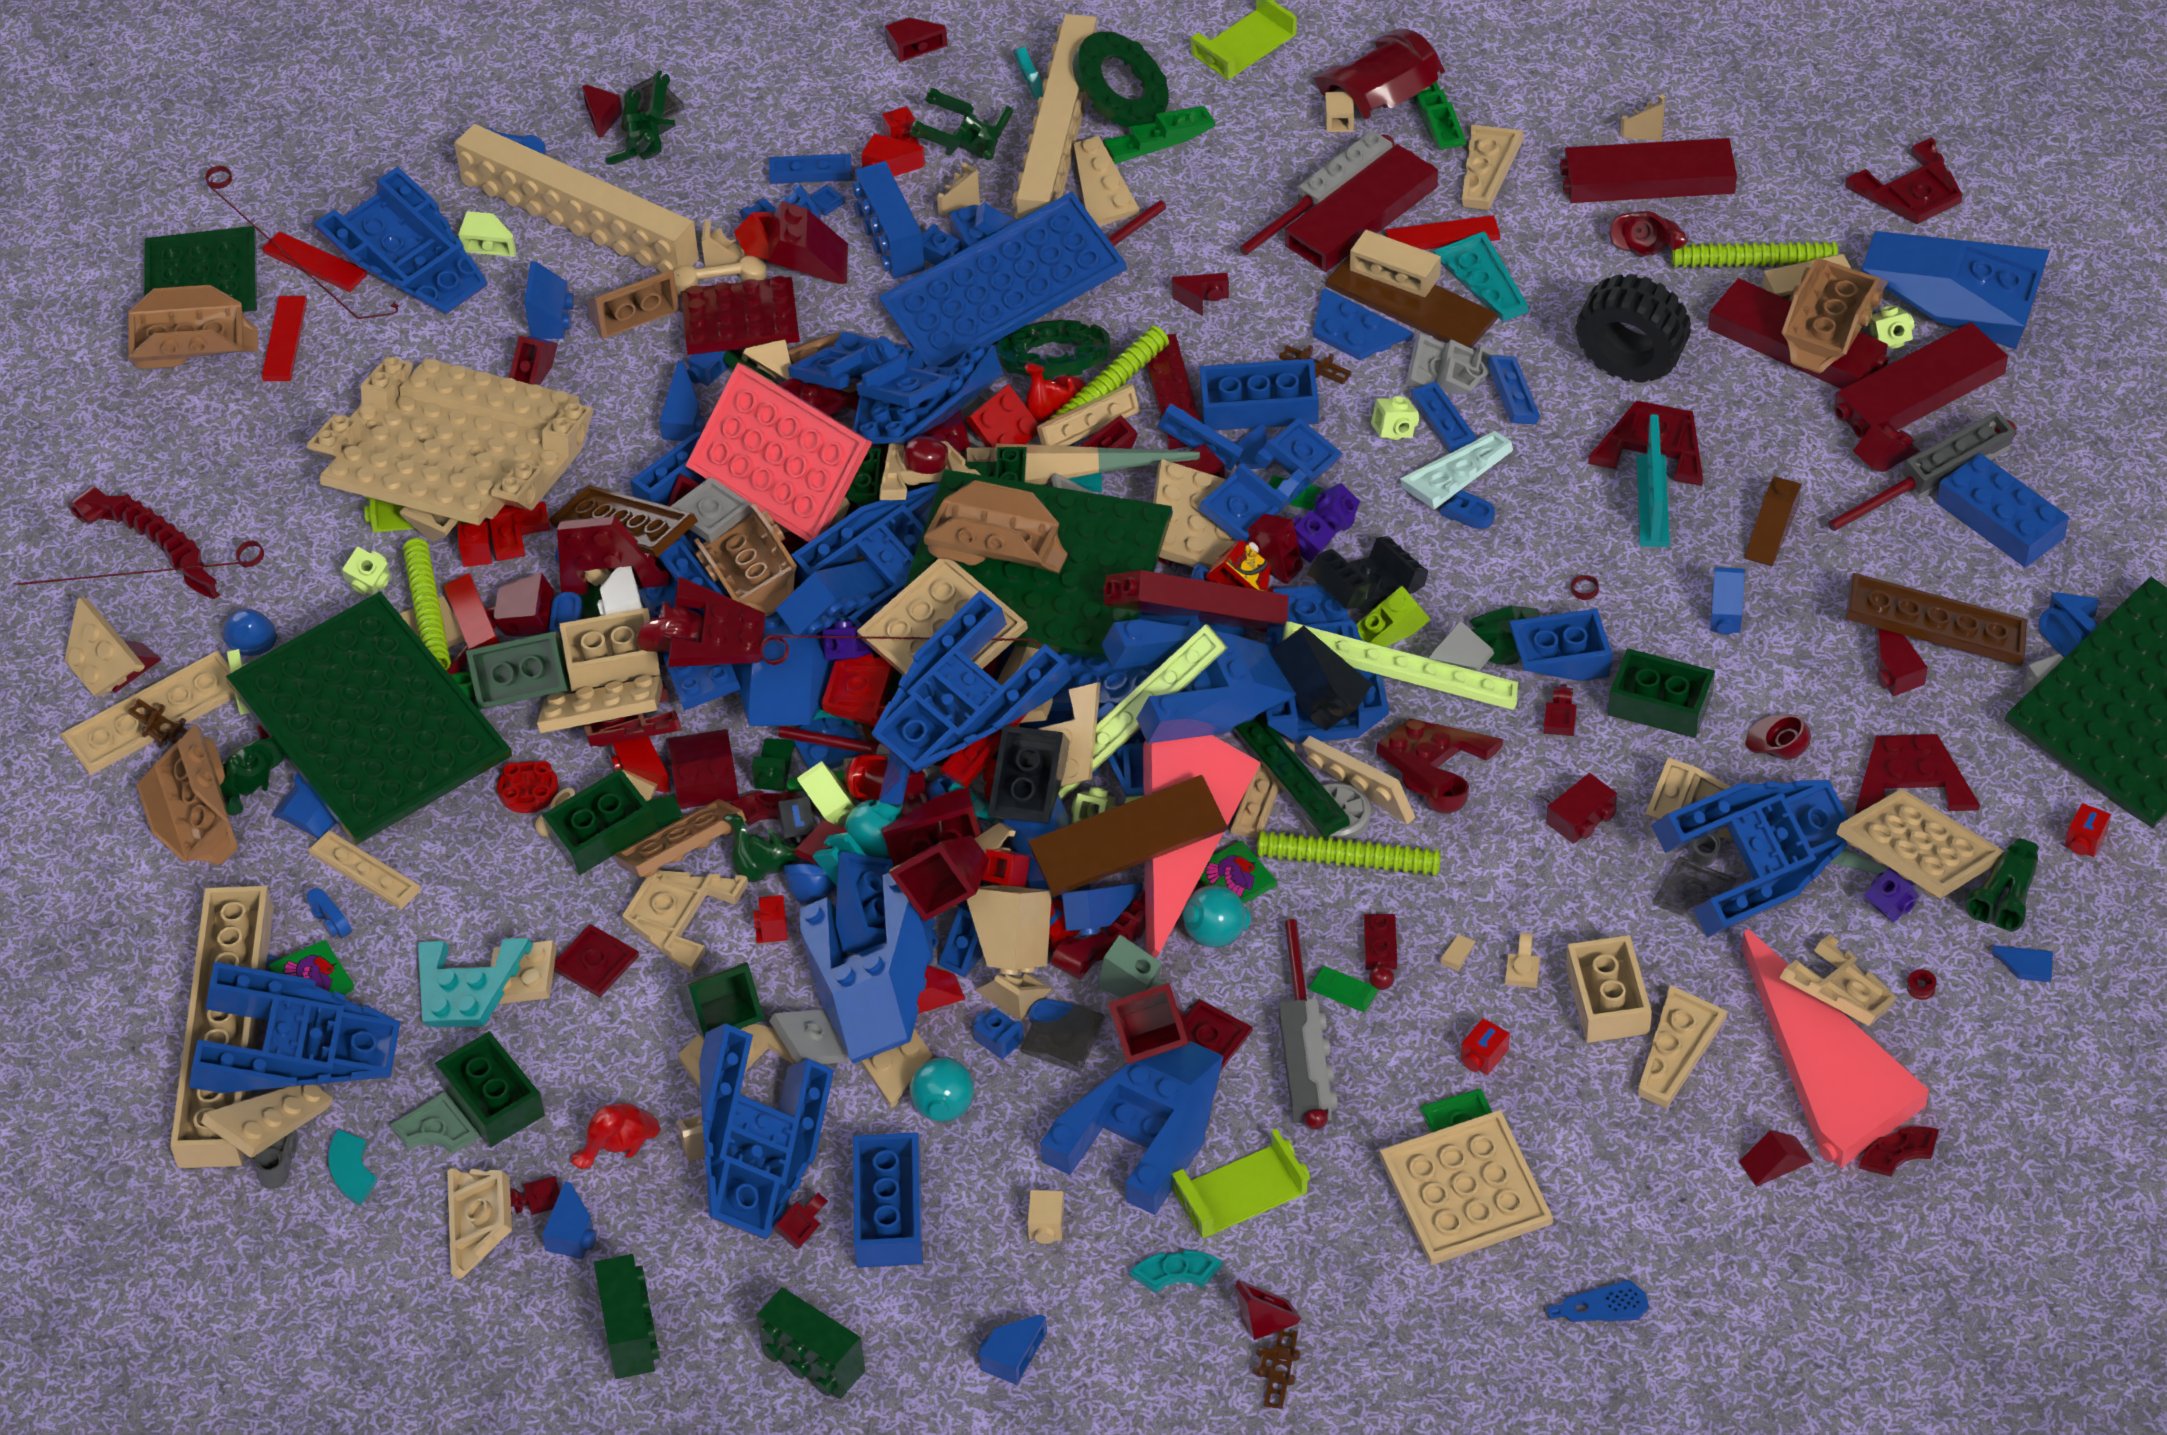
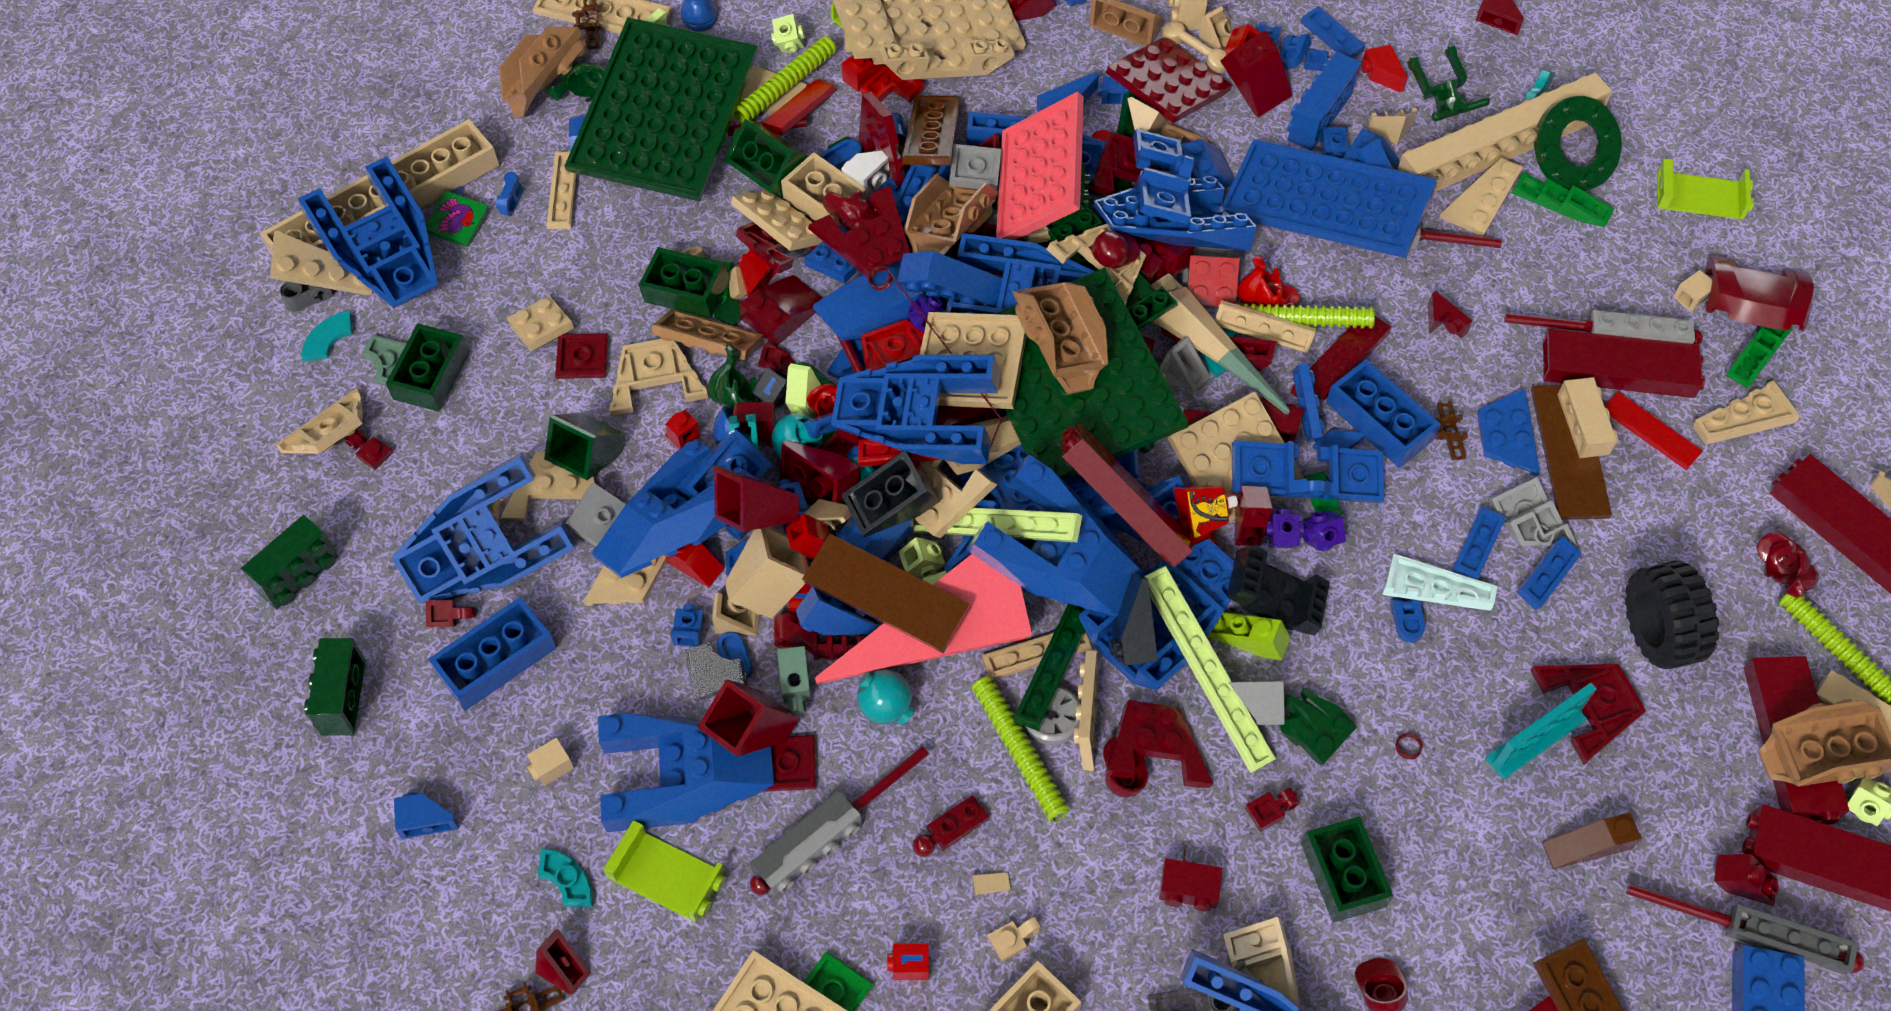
camera: 50 degrees right, 10 degrees up
teal wing [418,938,533,1027] -> none
dark red torso [485,572,555,637] -> none
red tile [497,761,559,813] -> none
blue slope [542,1181,597,1259] -> none
red piece [571,1103,661,1169] -> none
dark green bracket [752,738,795,791] -> none
red brick [882,106,919,145] -> none
teal brick [910,1056,974,1122] -> none
dark green plate [997,320,1111,380] -> none
tile [1198,840,1277,904] -> none
green tile [1308,965,1379,1013] -> none
yellowish green brick [1371,396,1419,440] -> none
teal wing [1433,231,1529,322] -> none
blue slope [1509,608,1612,681] -> none
blue slope [1710,567,1745,635] -> none

